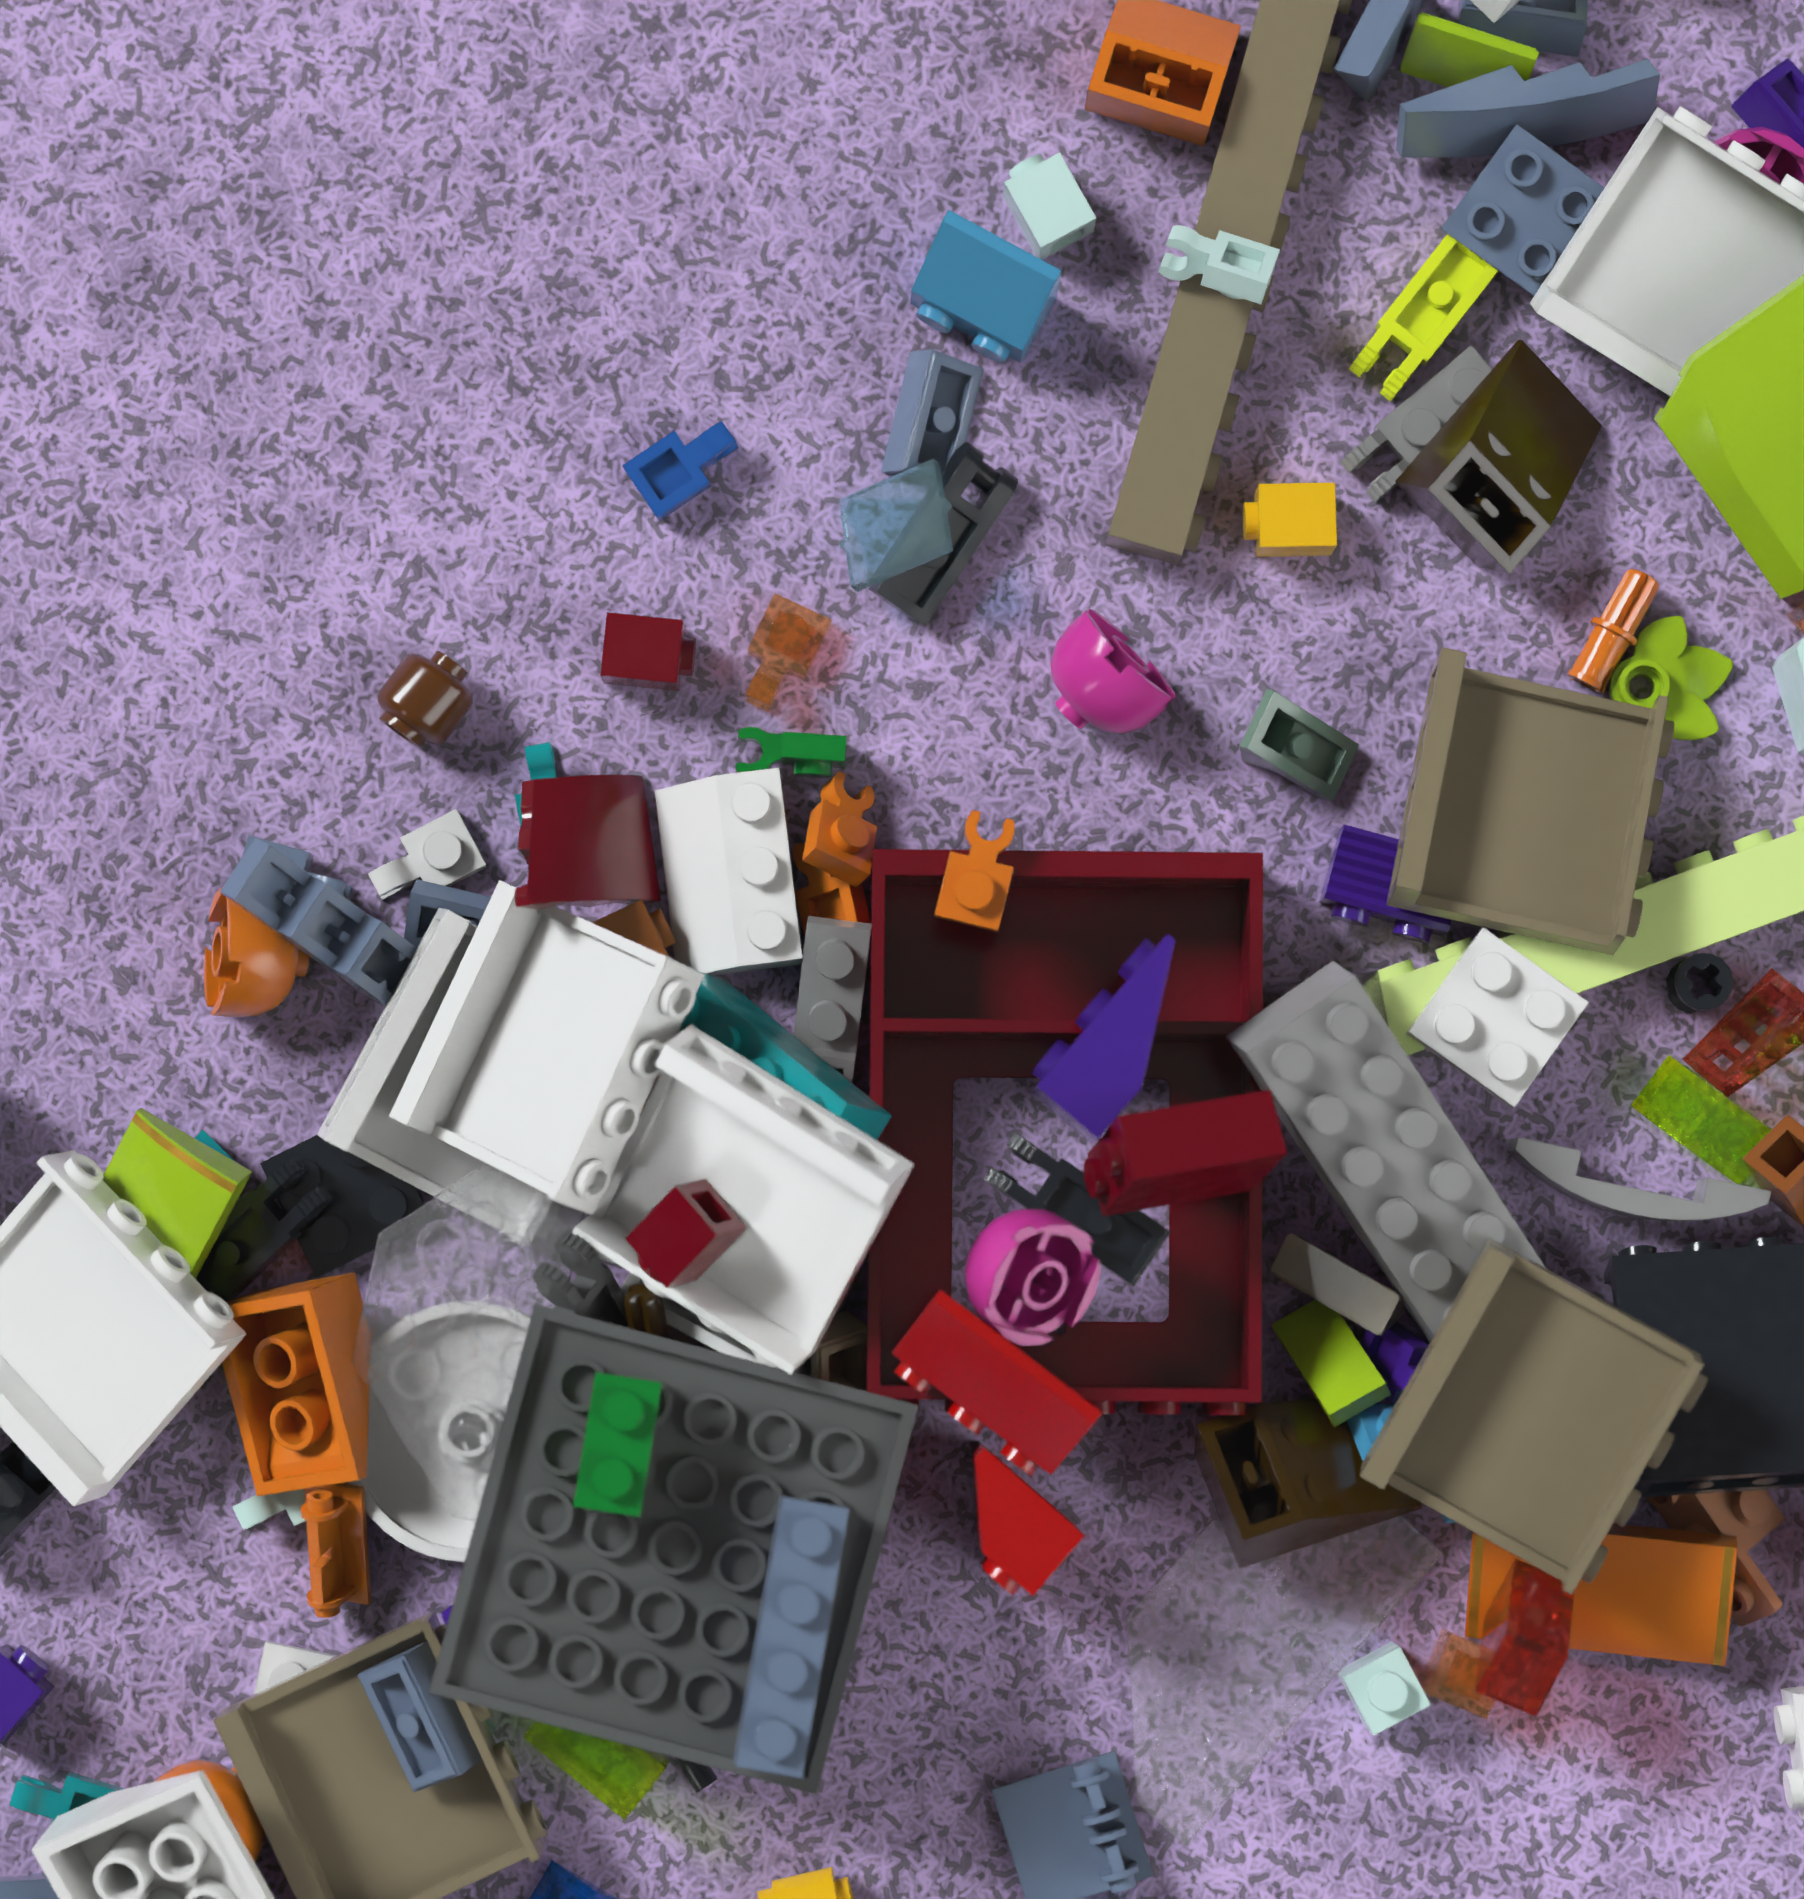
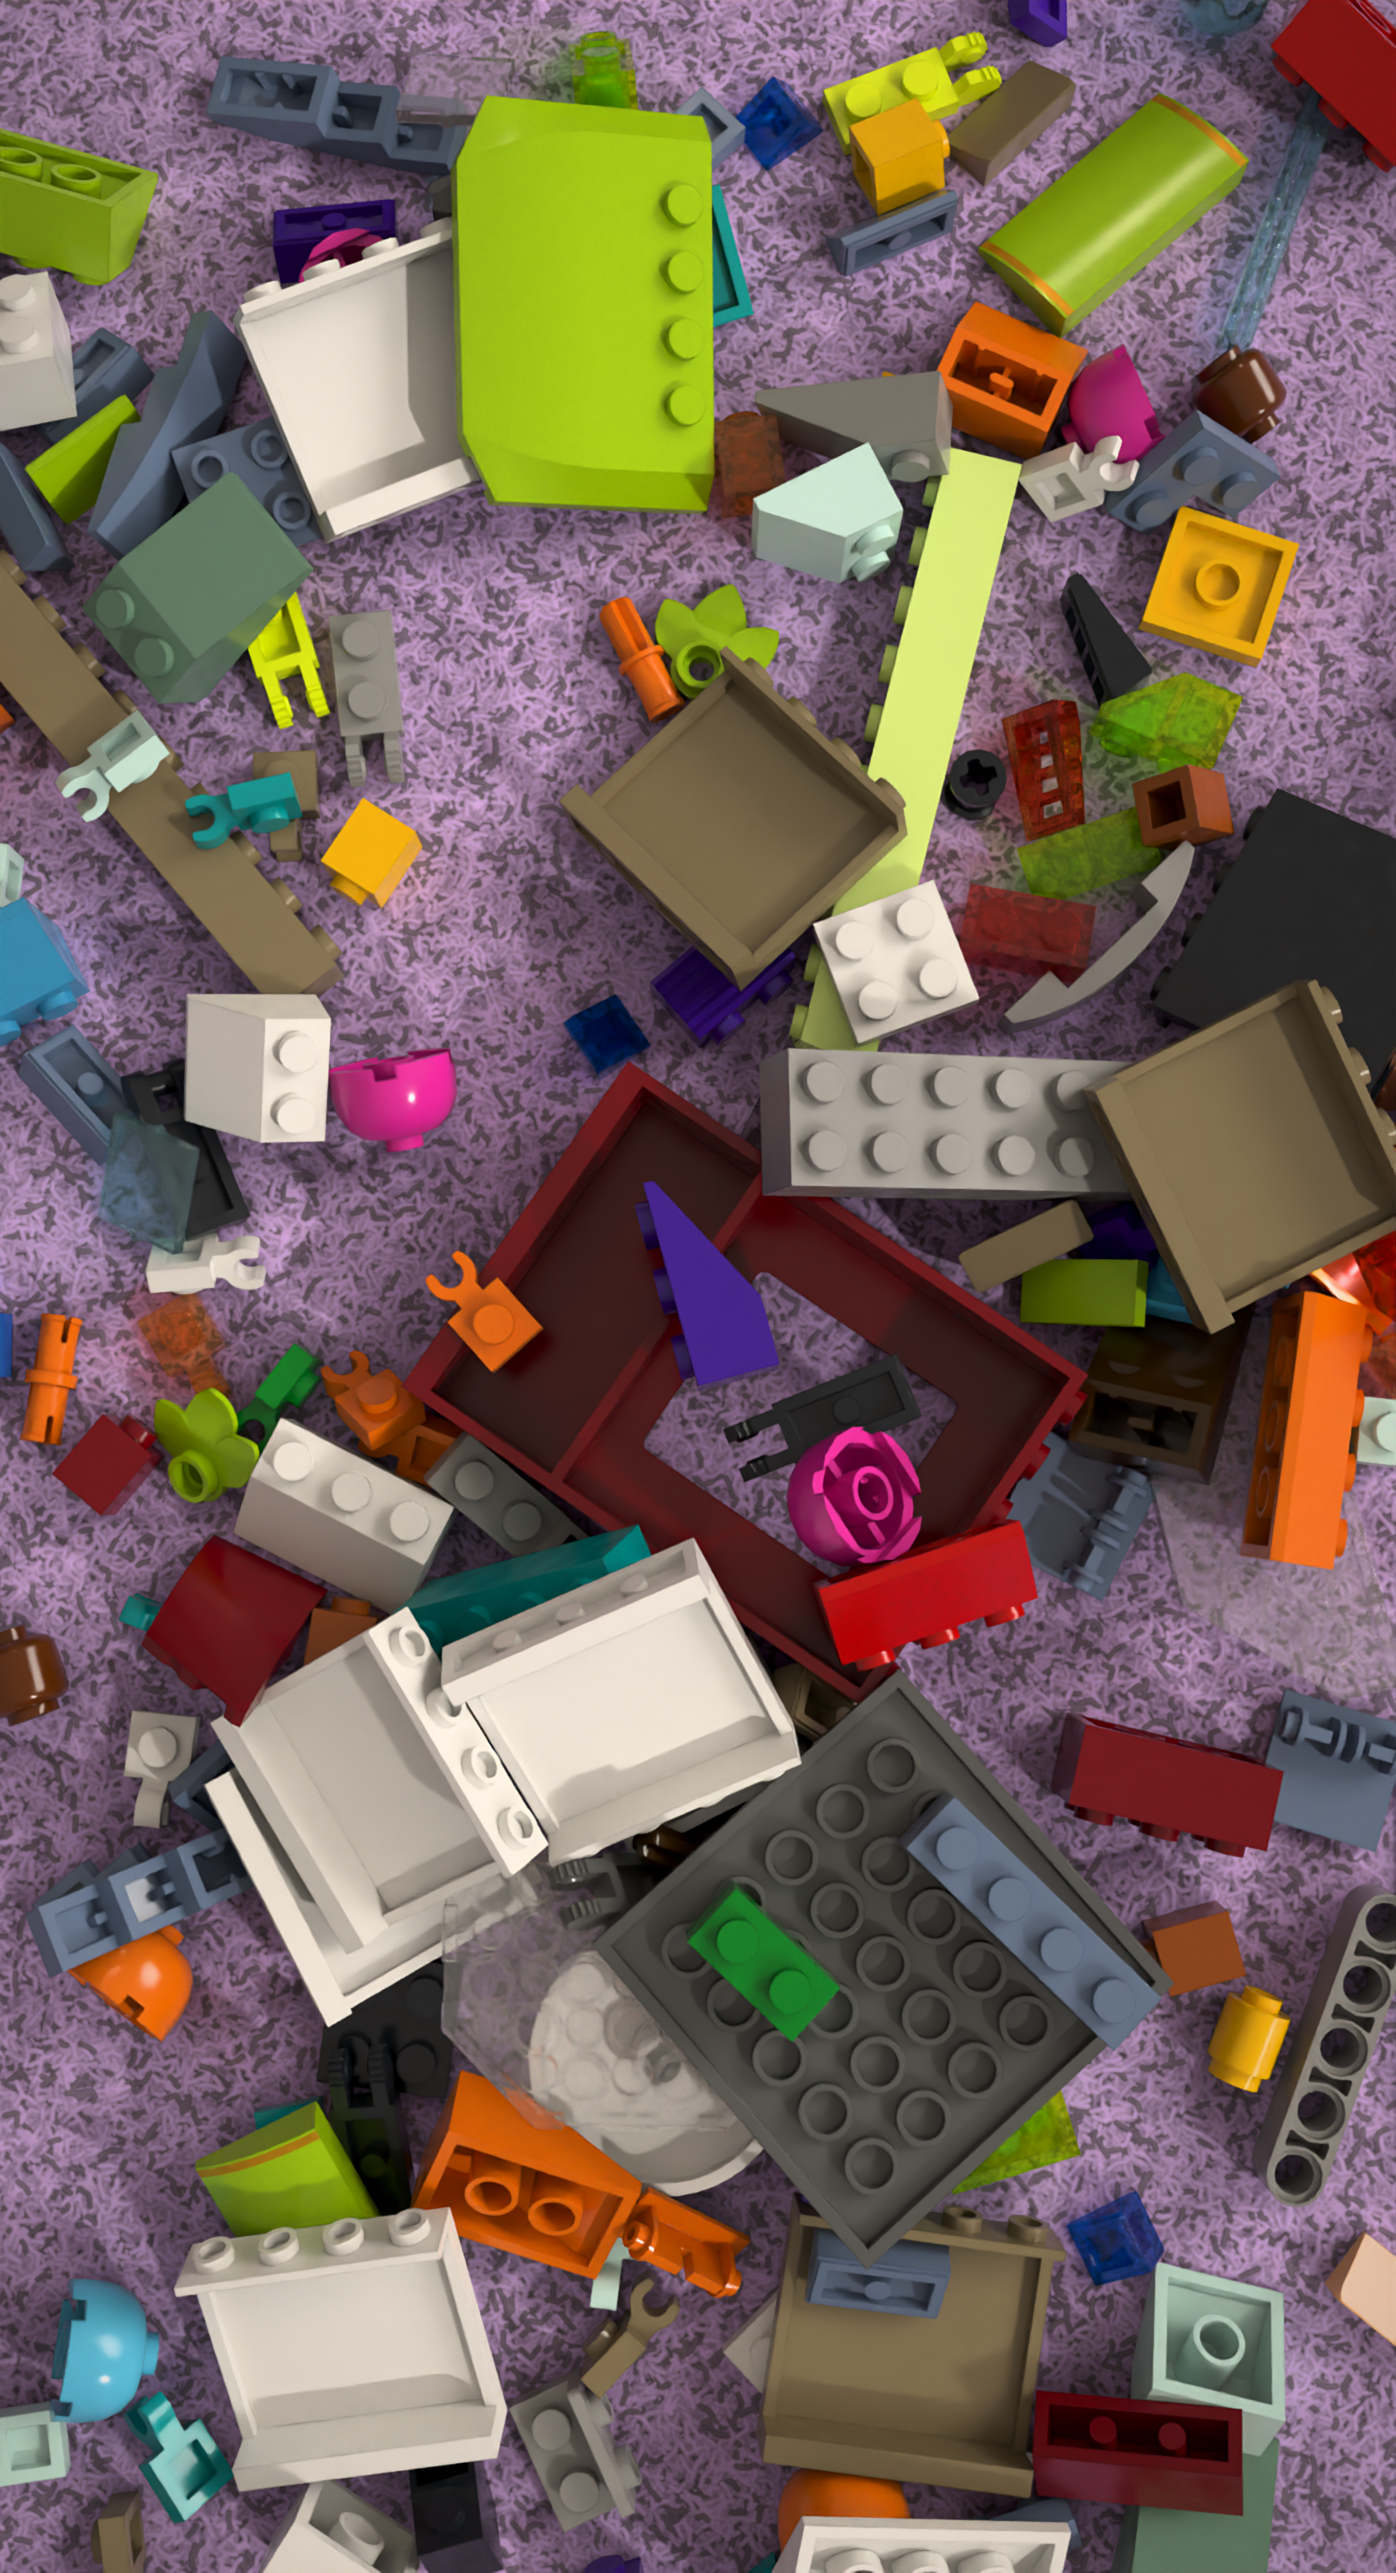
camera: 50 degrees left, 0 degrees up
dark red brick [625,1179,747,1289] -> none
red slope [971,1442,1085,1596] -> none
dark red brick [1083,1090,1287,1217] -> none
sand green slope [1239,689,1360,801] -> none
dark brown slope [1395,340,1602,574] -> none
none -> orange pin [19,1313,83,1446]
none -> sand green slope [82,472,314,704]
none -> white plate [145,1233,266,1294]
none -> lime plate [154,1387,260,1503]
none -> white slope [184,994,331,1143]
none -> teal plate [185,772,303,849]
none -> dark tan plate [253,750,320,863]
none -> light grey bracket [509,2366,642,2532]
none -> clear blue slope [562,994,651,1081]
none -> dark tan plate [581,2270,680,2399]
none -> clear red brick [956,883,1097,983]
none -> sand blue hinge [1006,1431,1159,1601]
none -> dark red brick [1050,1712,1284,1858]
none -> dark orange brick [1138,1900,1247,1997]
none -> orange slope [1240,1291,1373,1570]

